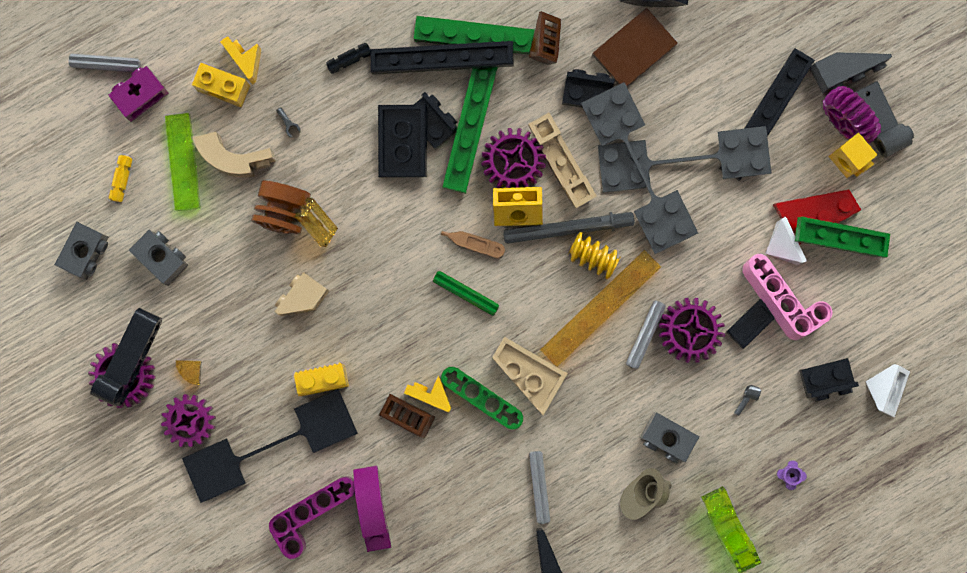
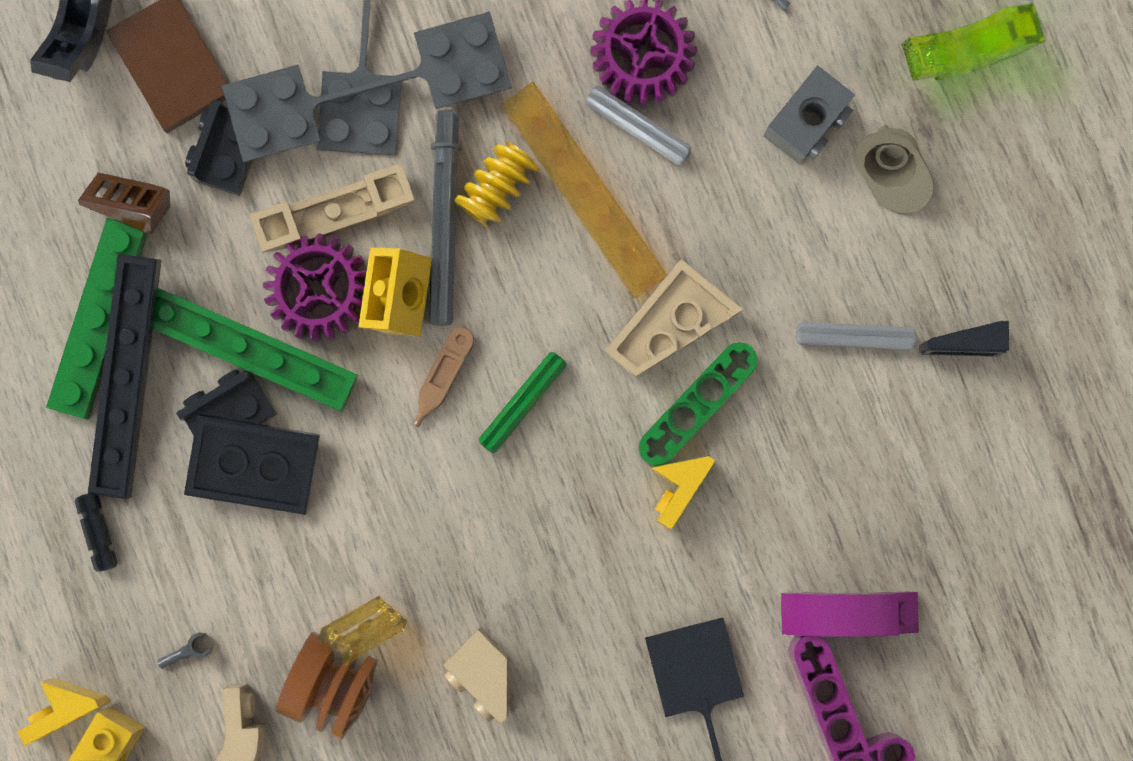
camera: 80 degrees left, 0 degrees up
yellow brick [294,362,349,397] -> none
reddish brown slope [379,394,435,438] -> none

